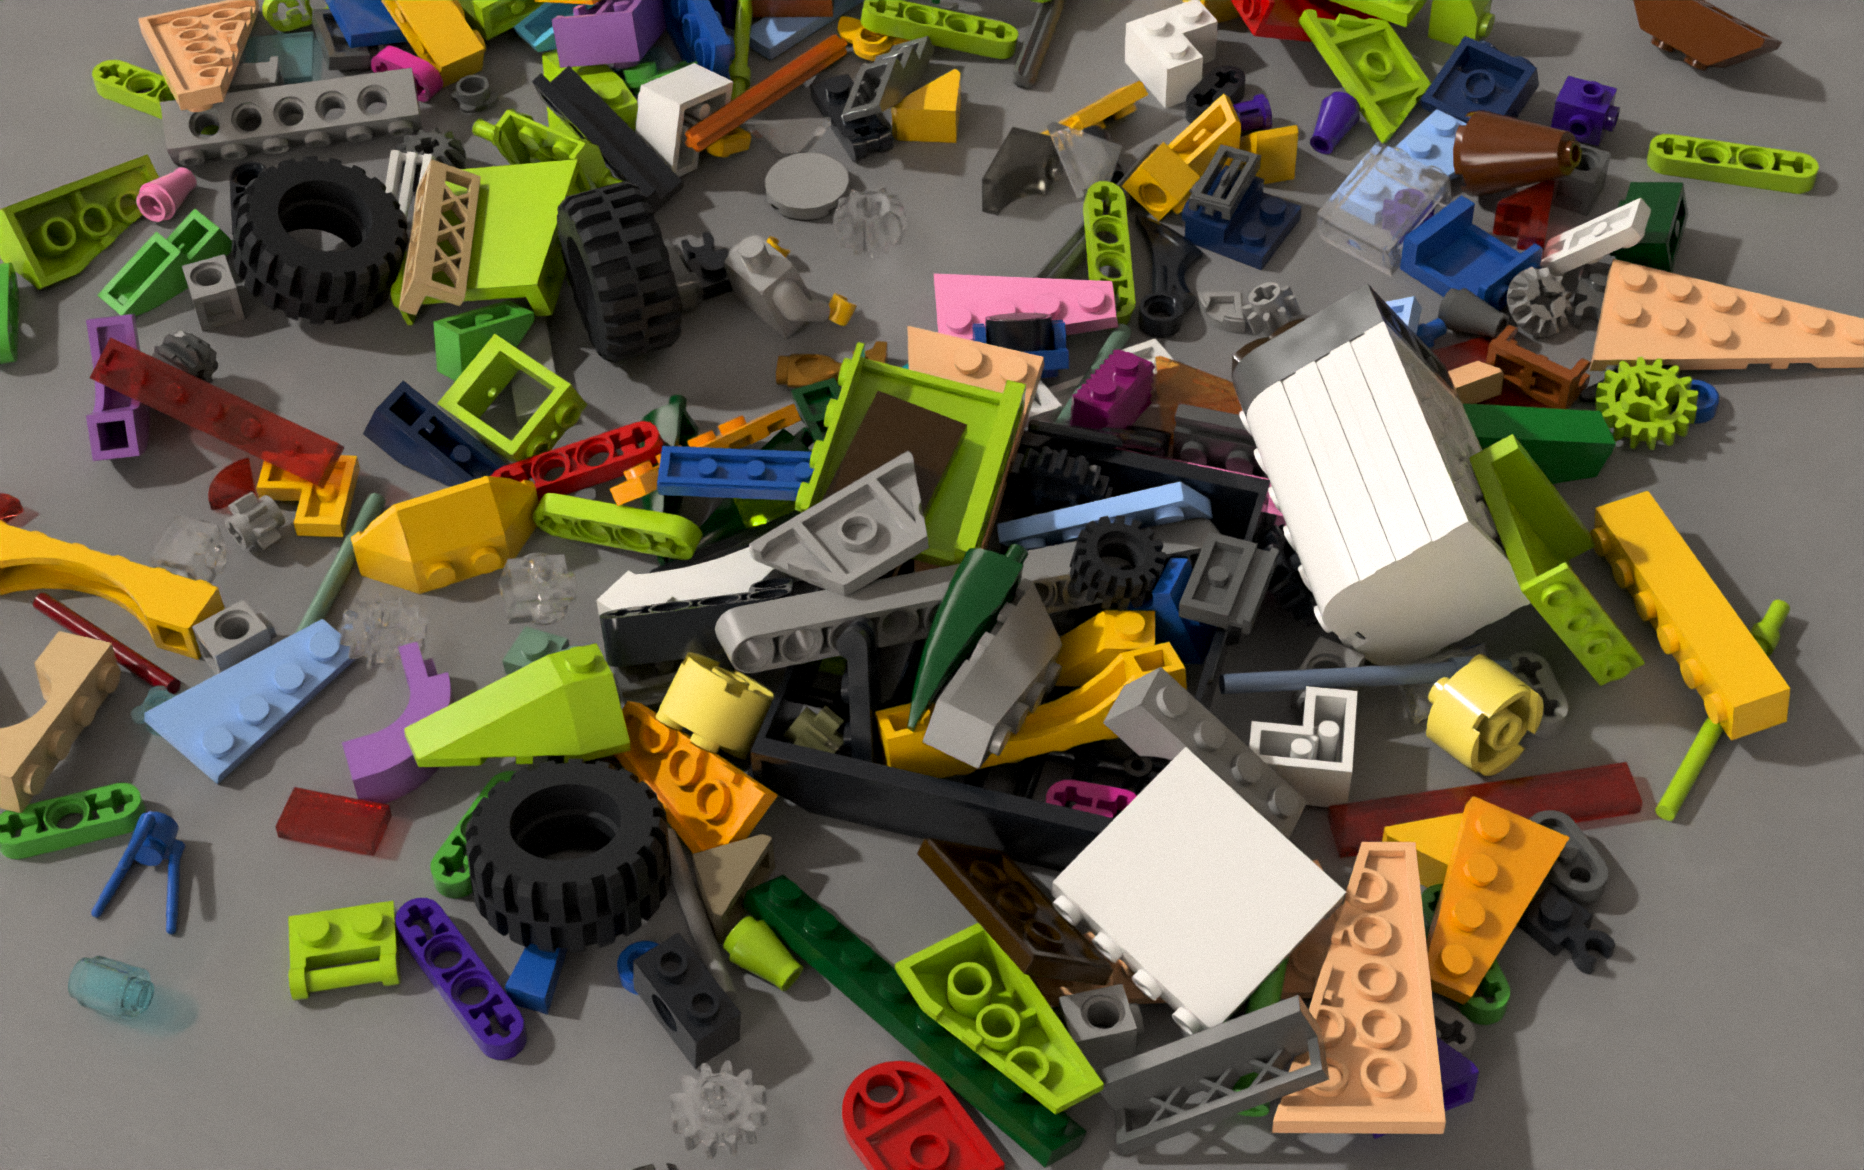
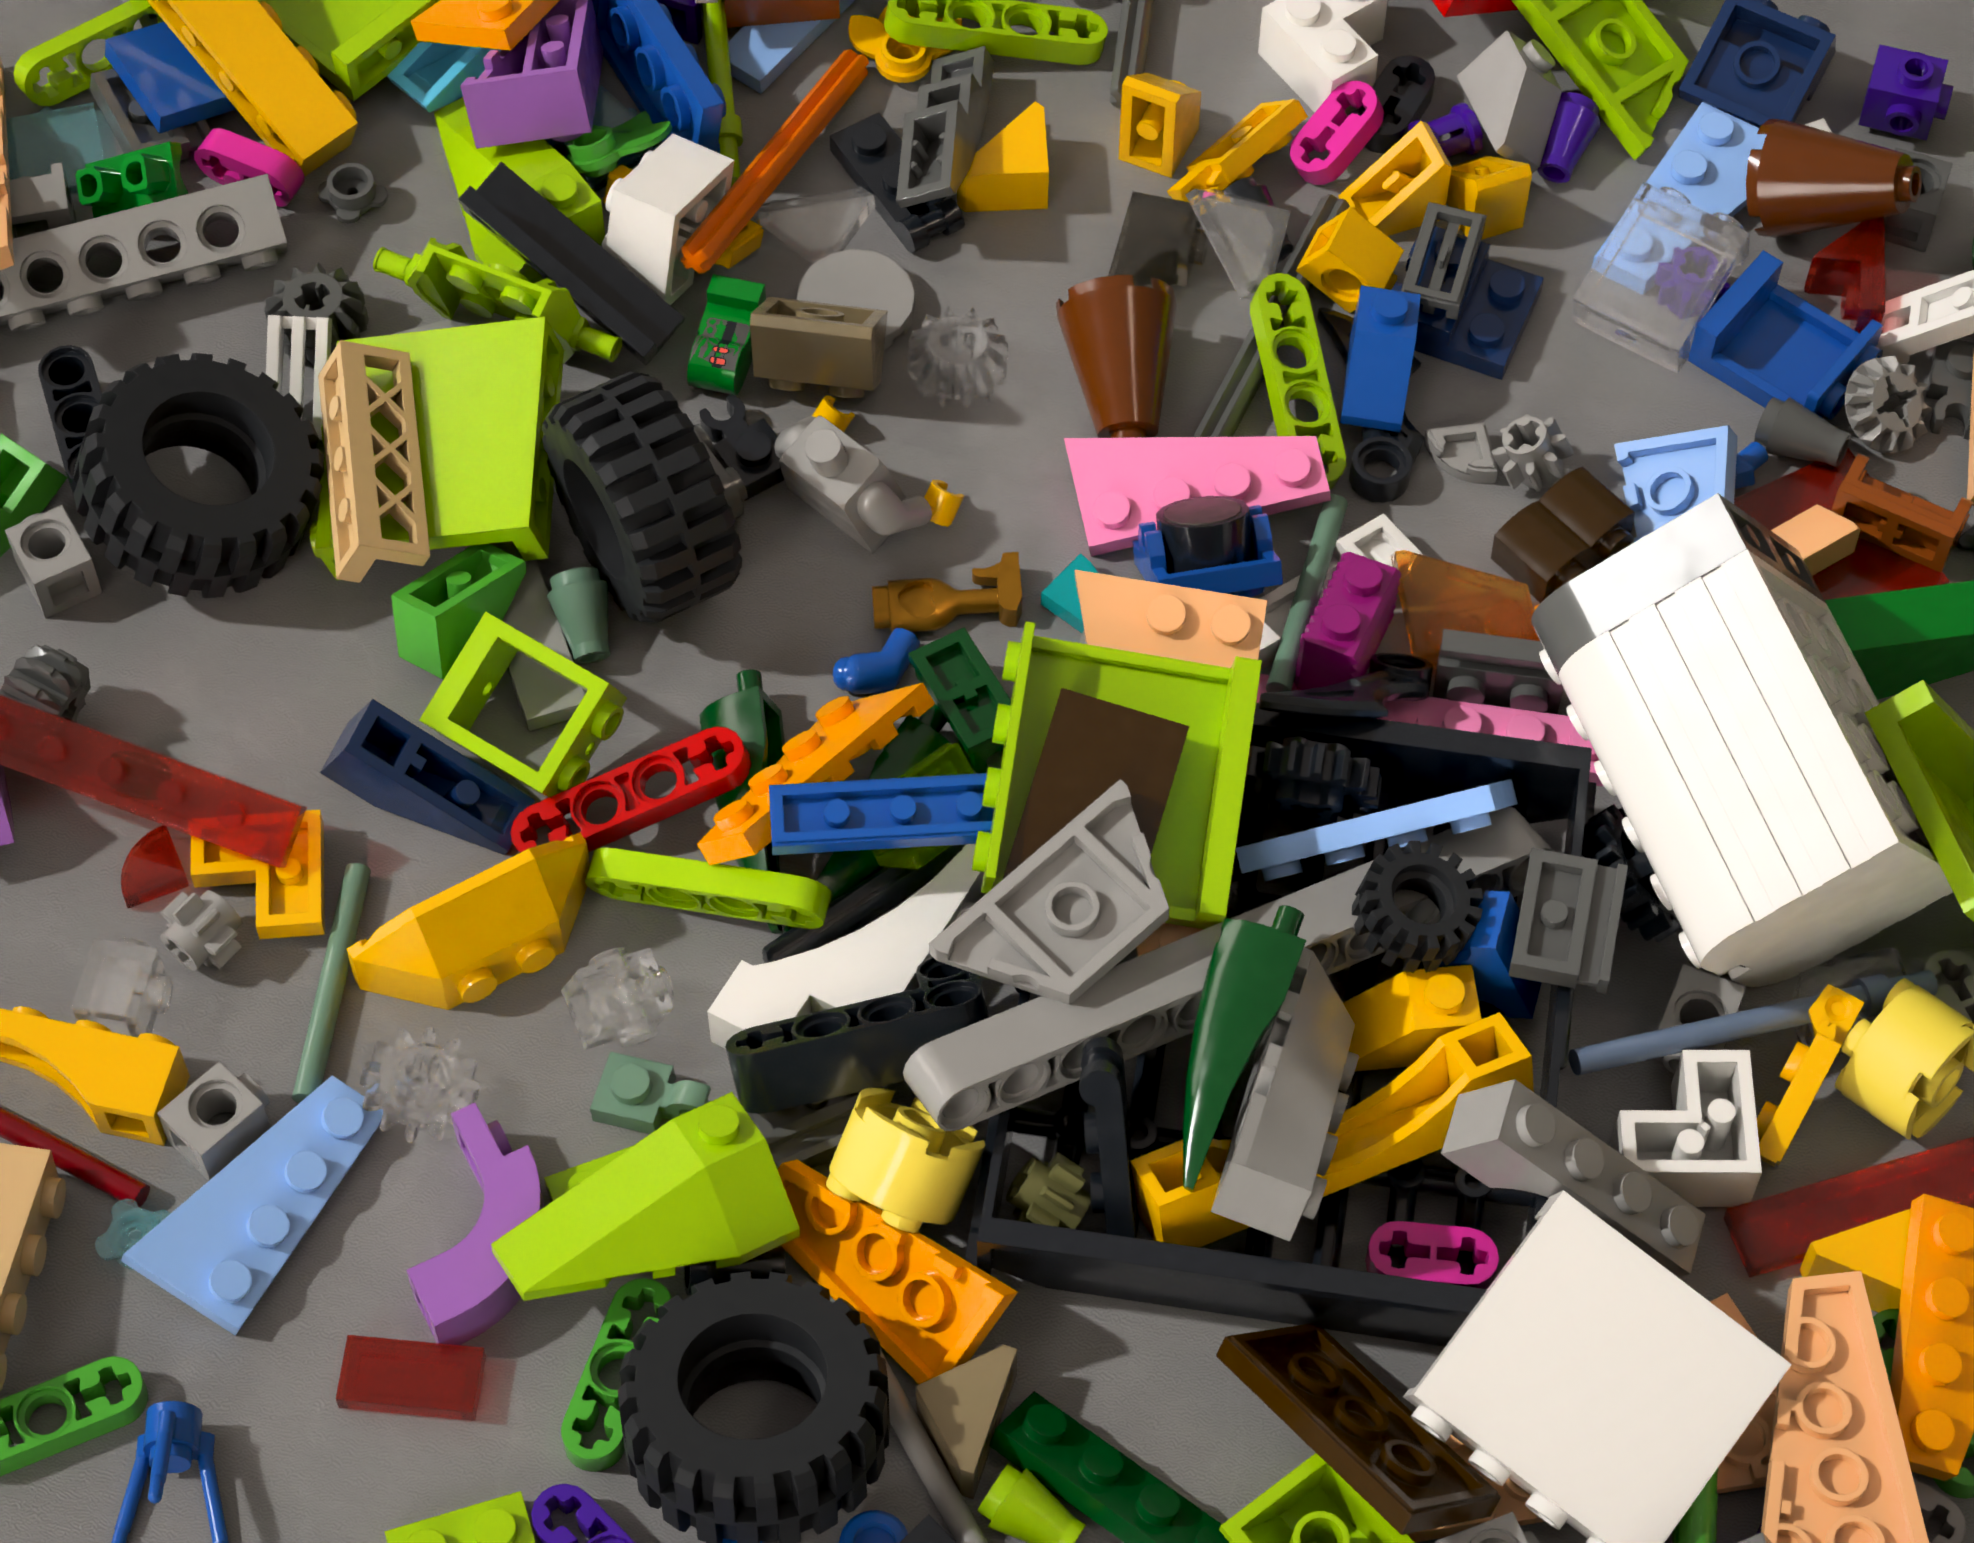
camera: 10 degrees left, 10 degrees up
none -> green hips [75,141,188,218]
none -> sand green cone [547,567,611,664]
none -> green leg [687,274,766,395]
none -> dark tan slope [750,297,888,398]
none -> blue arm [832,628,920,694]
none -> reddish brown cone [1056,275,1177,438]
none -> yellow slope [1118,73,1201,178]
none -> dark pink beam [1290,81,1384,185]
none -> blue slope [1340,285,1421,432]
none -> light grey slope [1457,30,1562,174]
none -> yellow hinge [1757,984,1864,1167]

